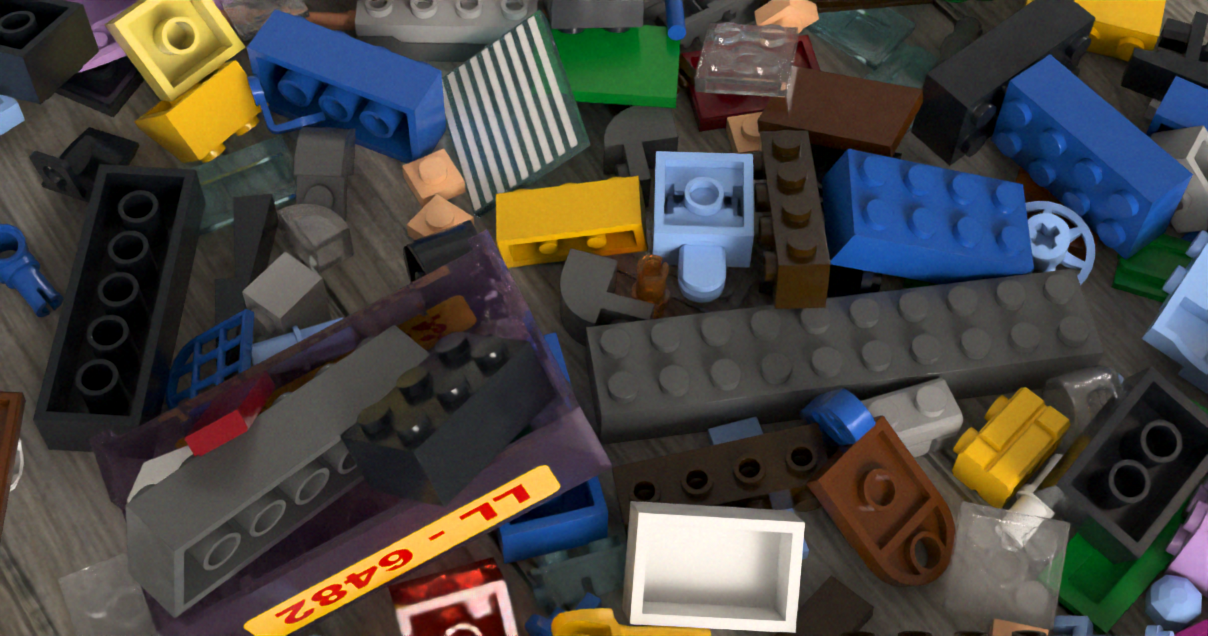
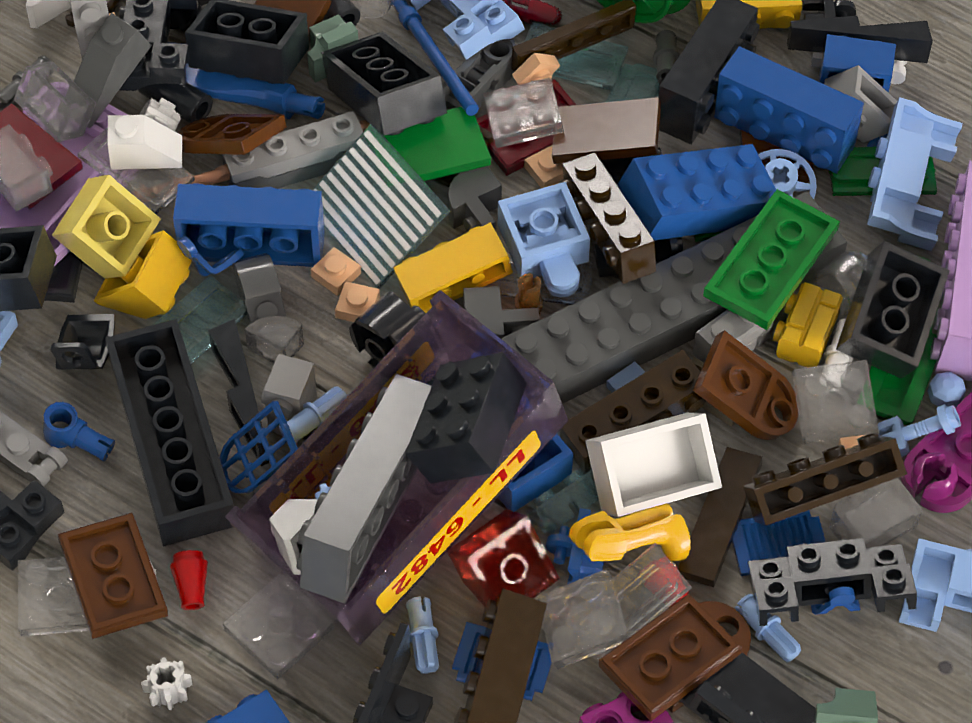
camera: 20 degrees left, 0 degrees up
dark red tile [184,370,275,456] -> none
blue beam [799,388,876,447] -> none
none -> red cone [170,550,208,610]
none -> green plate [703,189,840,330]

